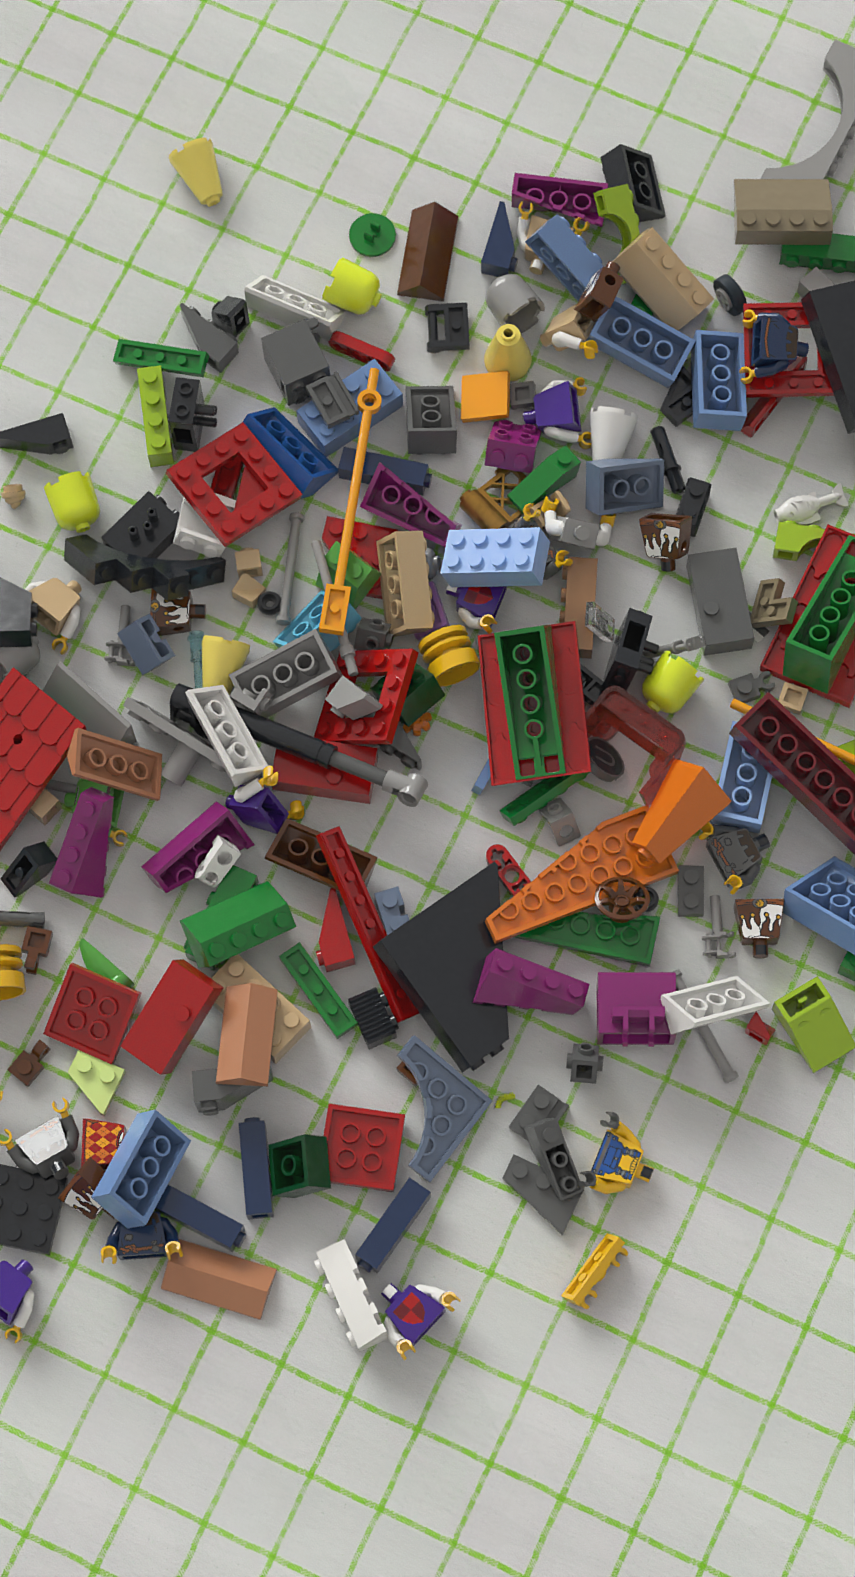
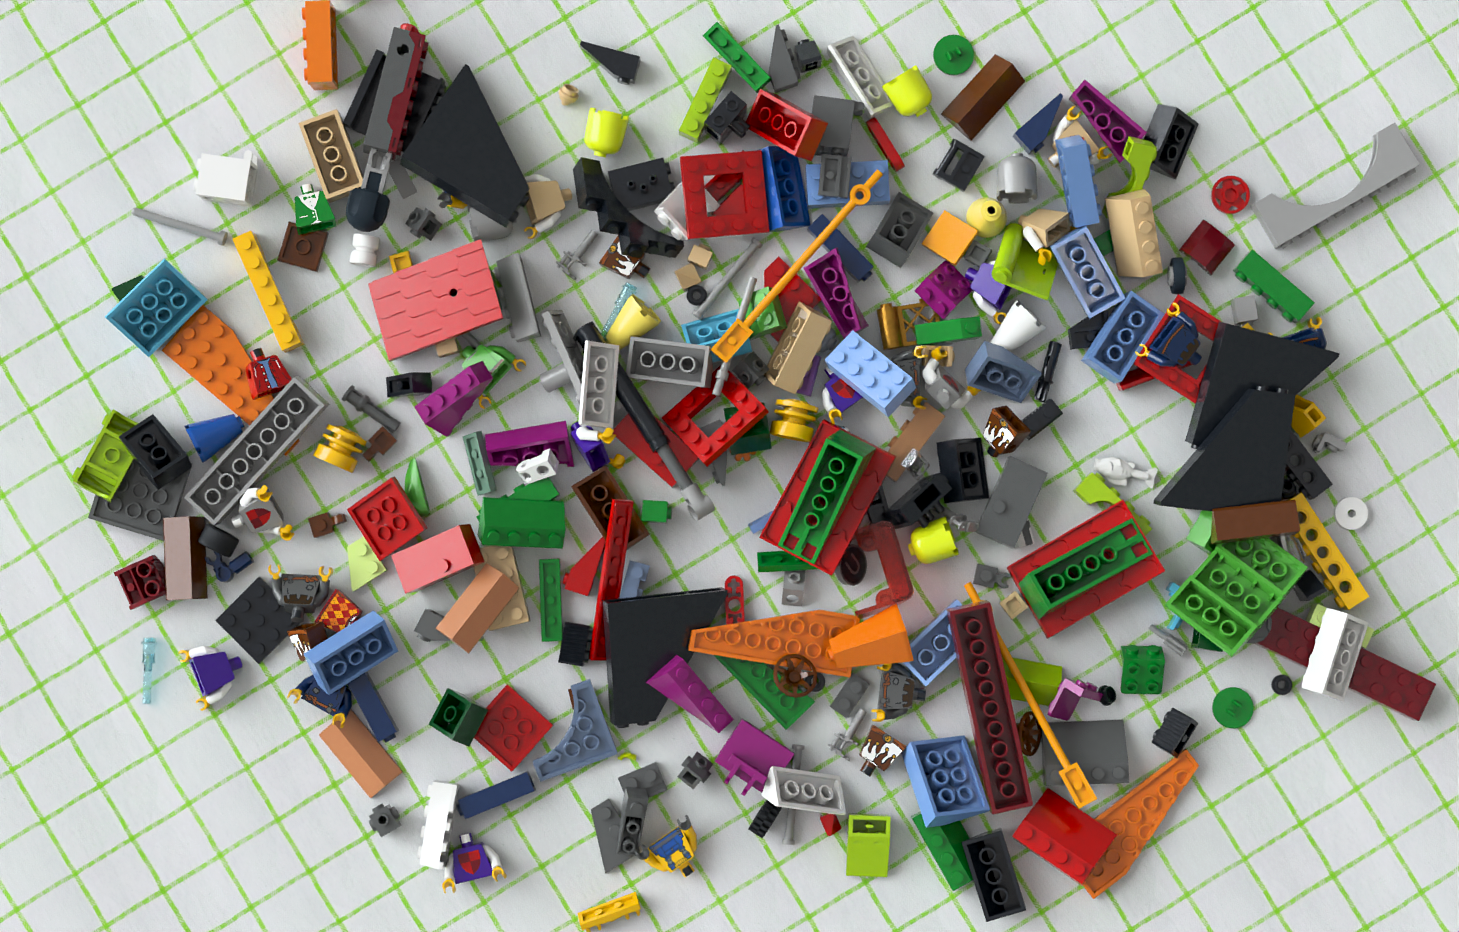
camera: 30 degrees right, 15 degrees up
nougat slope [67,728,162,801] -> none
sand blue brick [117,613,176,675] -> none
light grey bracket [230,688,273,715] -> none
dark blue brick [239,1117,274,1220] -> none
light grey slope [325,675,383,720] -> none
reddish brown torso [574,261,623,322] -> none
dark tan slope [734,179,833,245] -> none
dark tan plate [750,578,798,628] -> none
none -> dark grey brick [369,803,402,837]
none -> sand green plate [462,431,496,496]
none -> green brick [641,500,672,524]
none -> red brick [746,89,828,161]
none -> black tyre [748,800,782,838]
none -> black slope [936,438,989,504]
none -> lime door [992,223,1058,300]
none -> dark red slope [1179,219,1235,276]
none -> red wheel [1211,176,1250,214]

